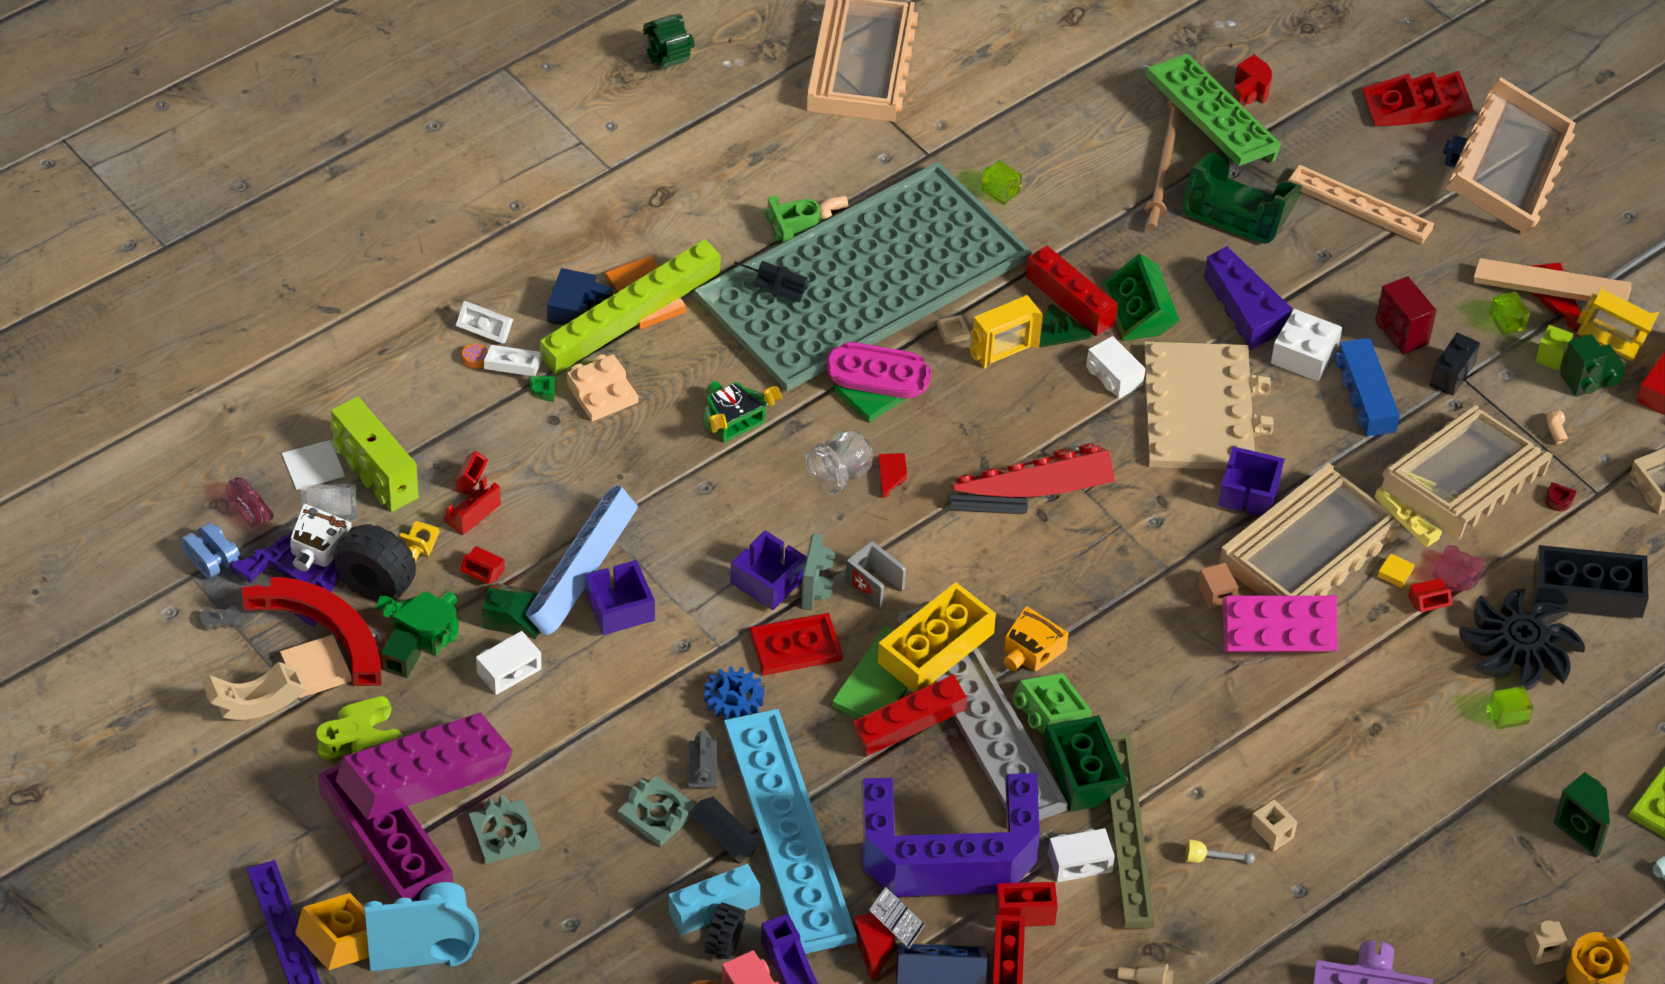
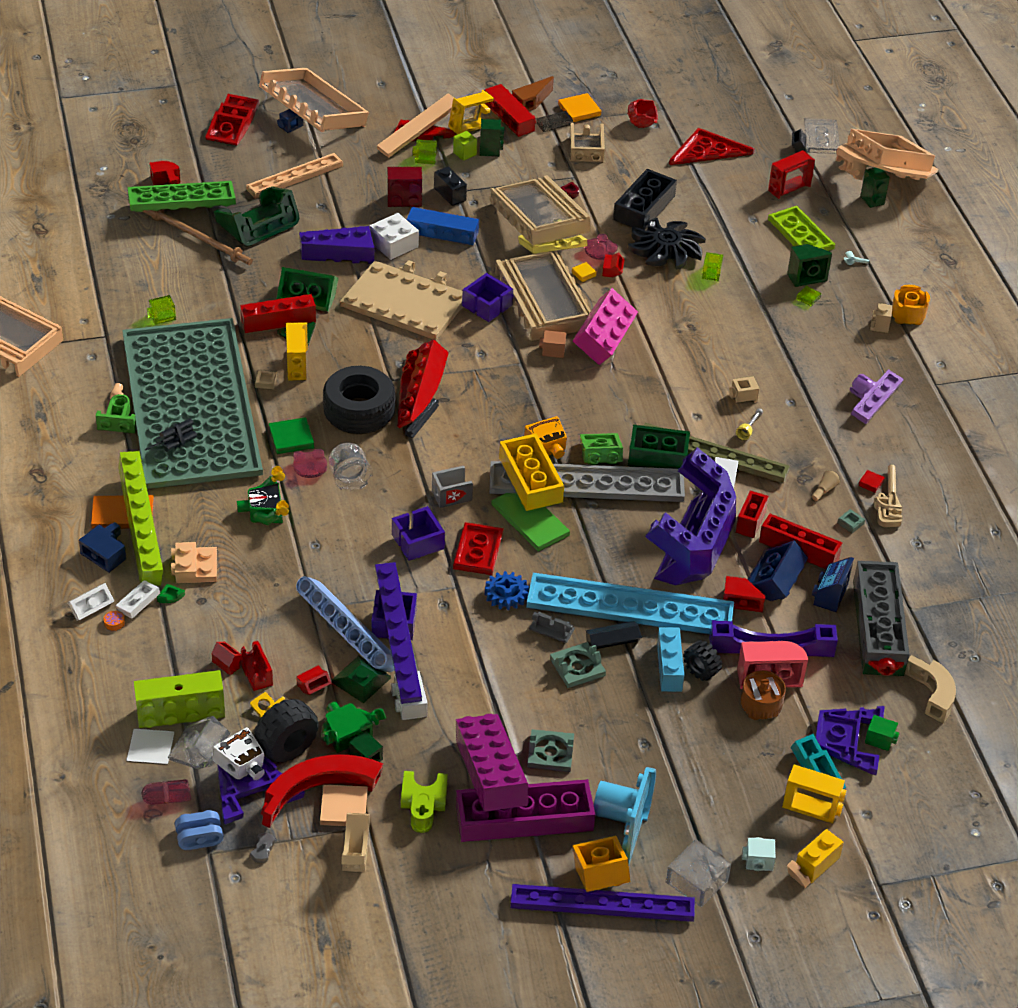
camera: 65 degrees left, 5 degrees down
sand green piece [802,533,835,611] -> none
dark pink tile [827,342,931,398] -> none
red brick [853,674,967,757] -> none
light grey sticker [869,887,925,948] -> none
red tile [878,453,907,498] -> none
white brick [1086,336,1145,399] -> none
light nougat arm [1546,410,1568,444] -> none
none -> clear pink piece [293,449,327,478]
none -> black tyre [323,365,395,434]
none -> dark purple plate [375,562,422,704]
none -> clear neon green tile [796,286,821,307]

